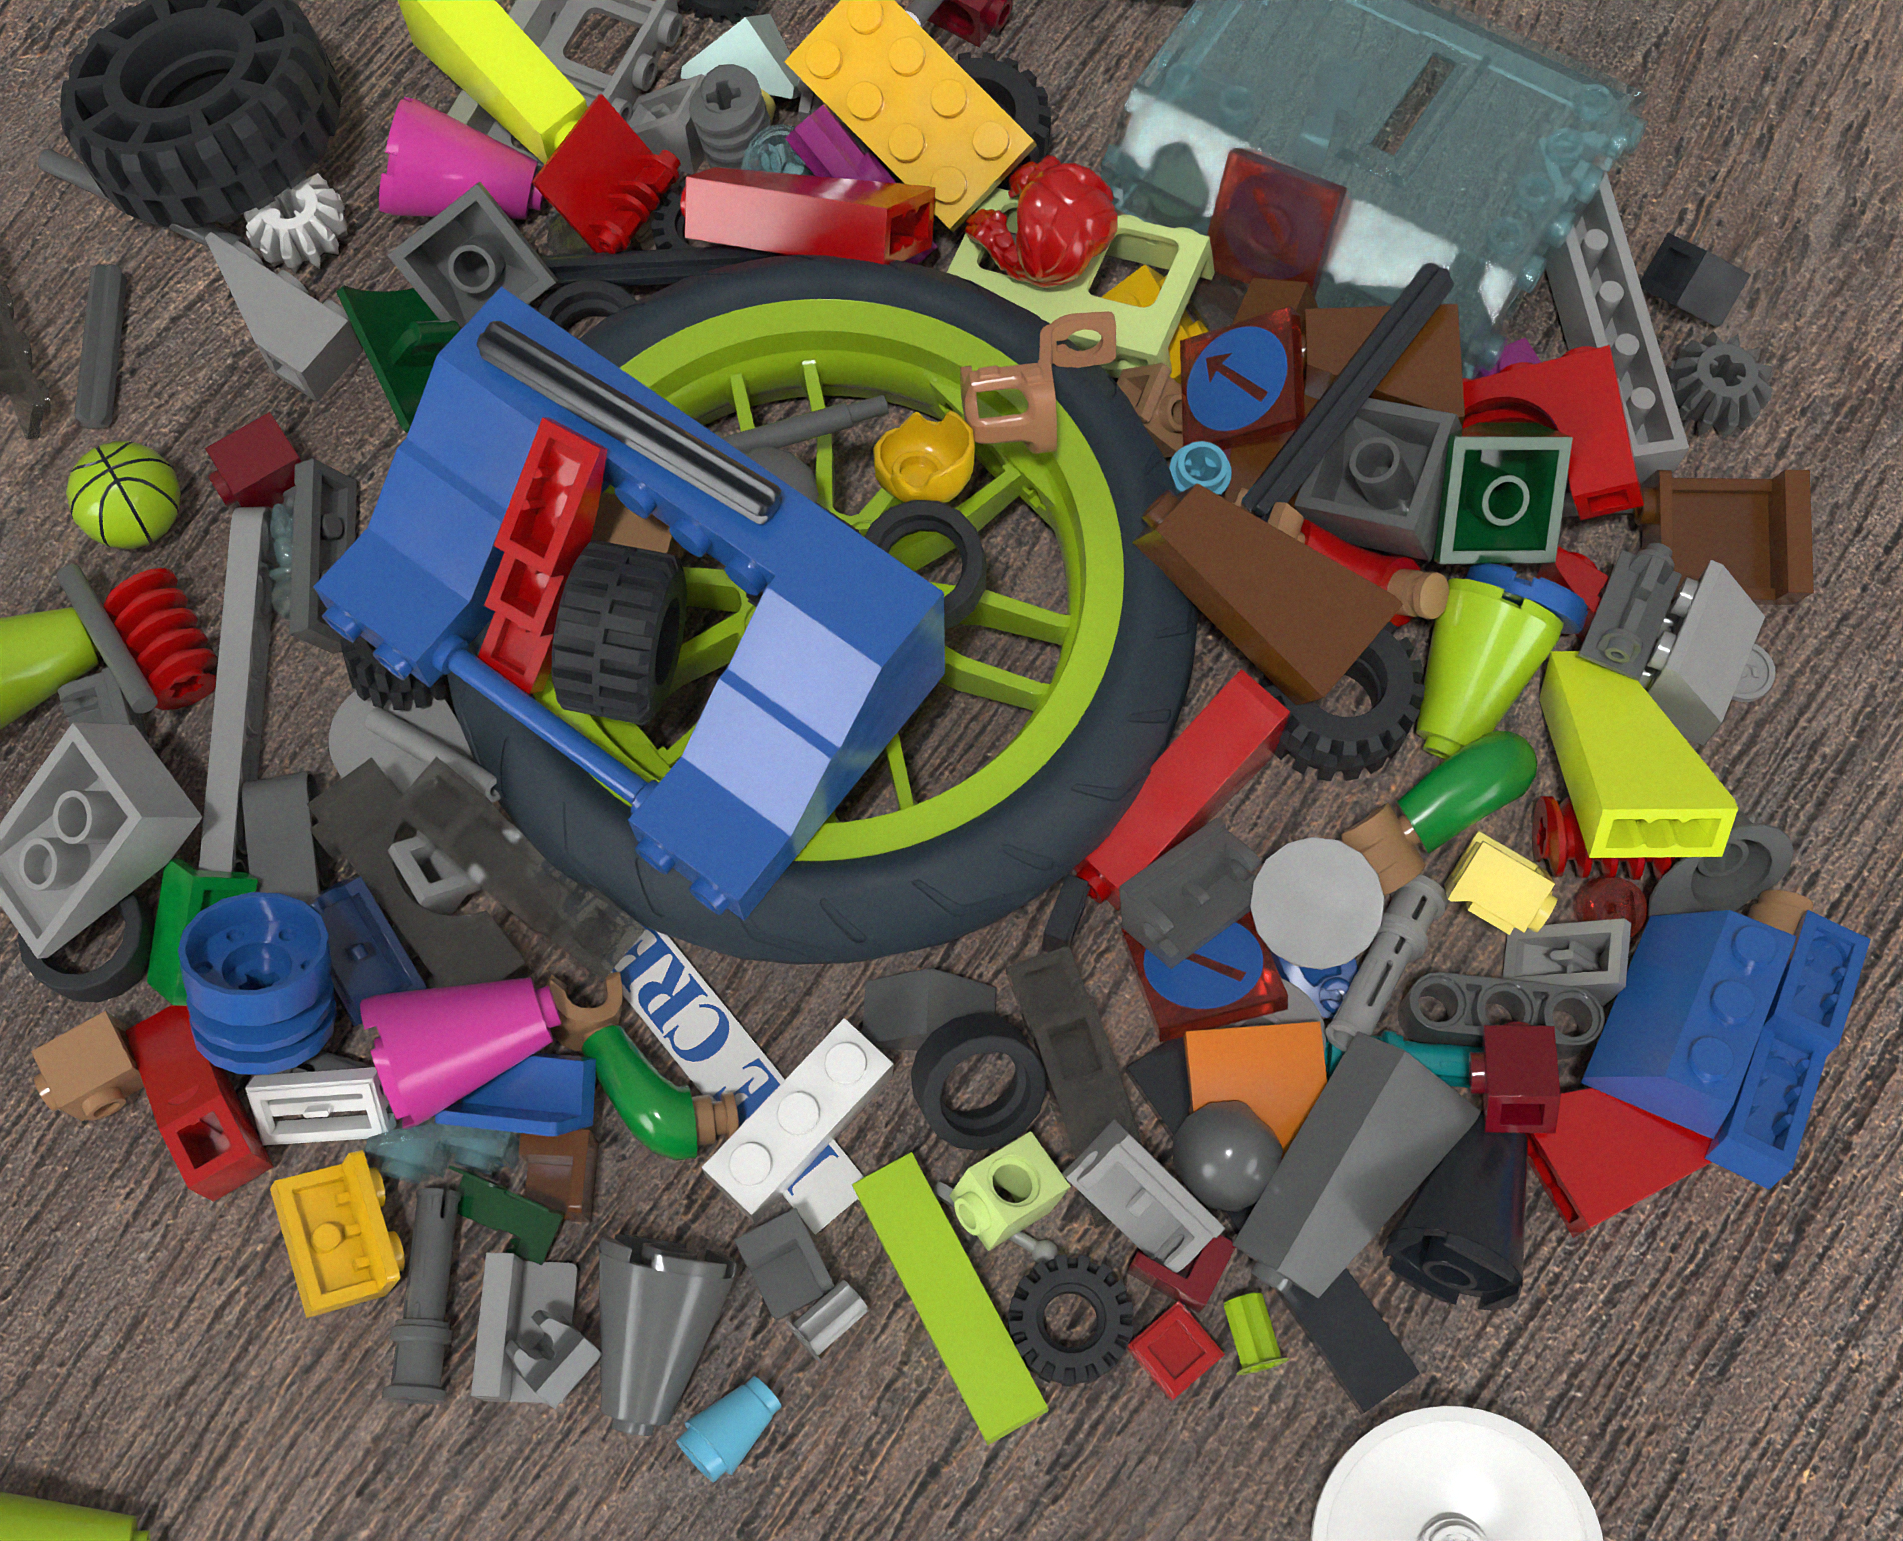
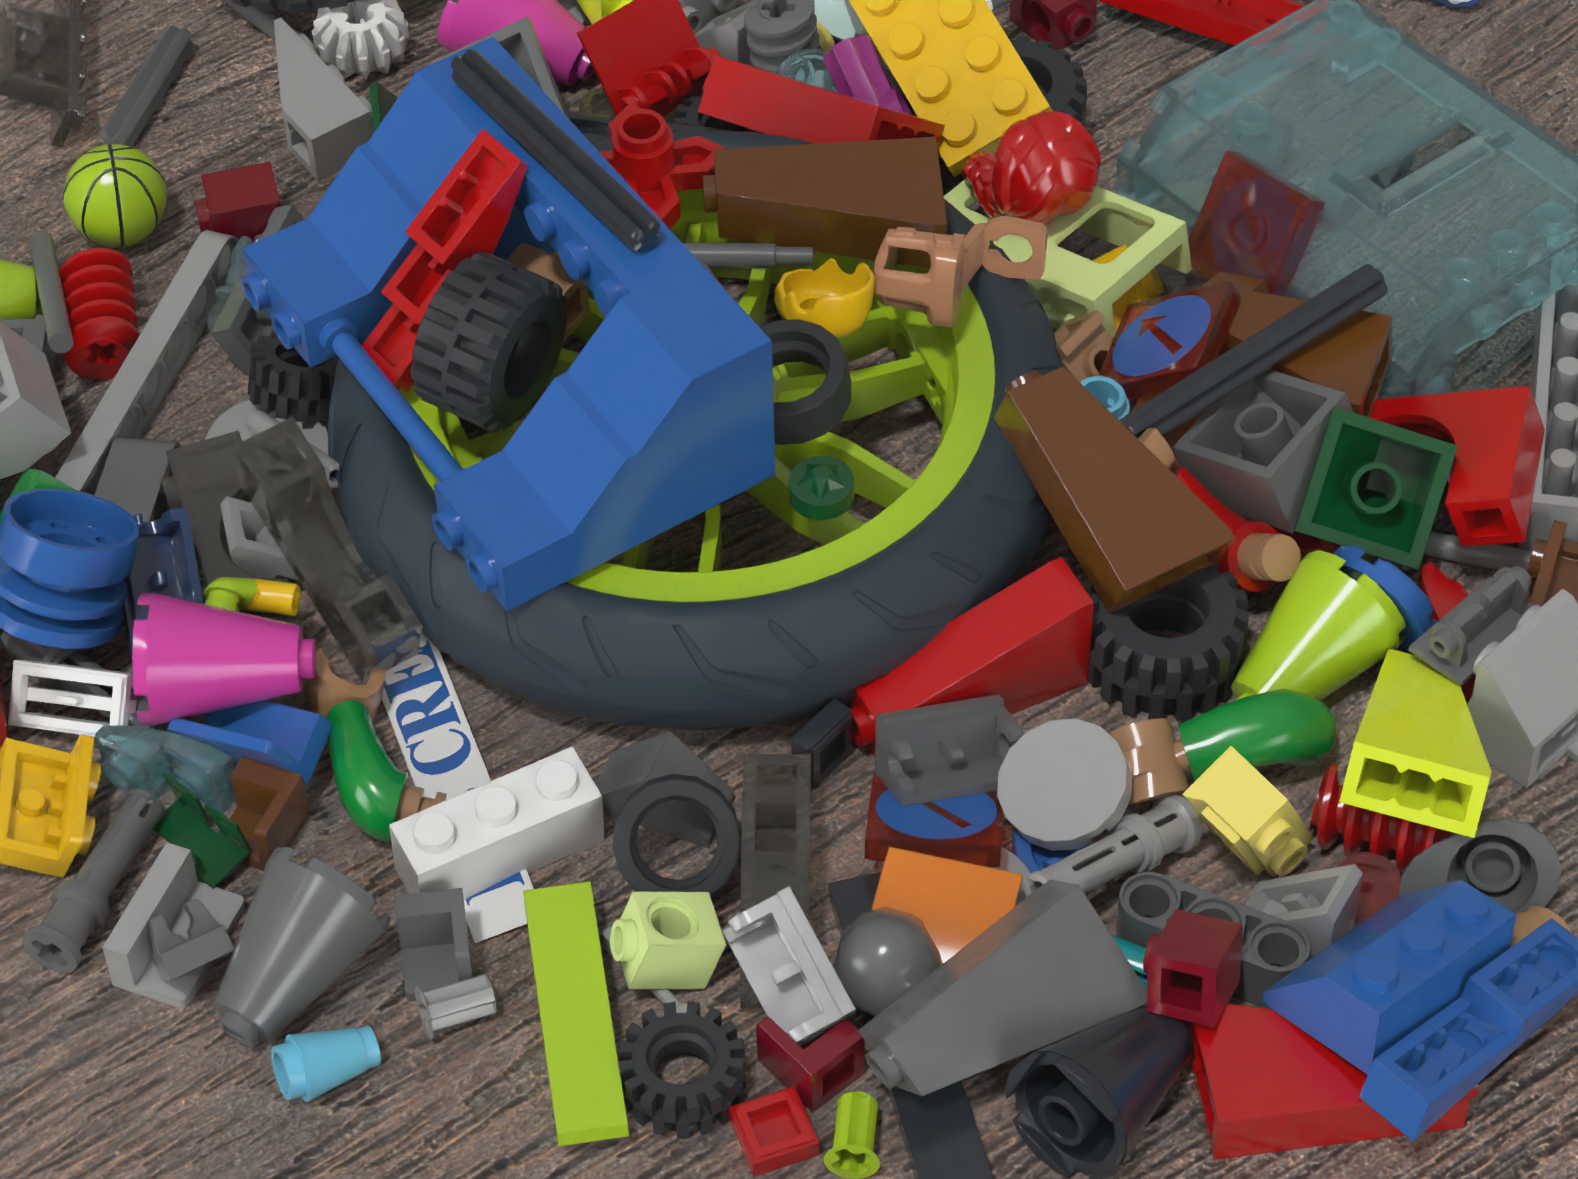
camera: 20 degrees right, 20 degrees down
none -> arm [204,577,301,616]
none -> red plant [599,105,726,229]
none -> reddish brown slope [703,137,947,269]
none -> dark green tile [789,456,854,520]

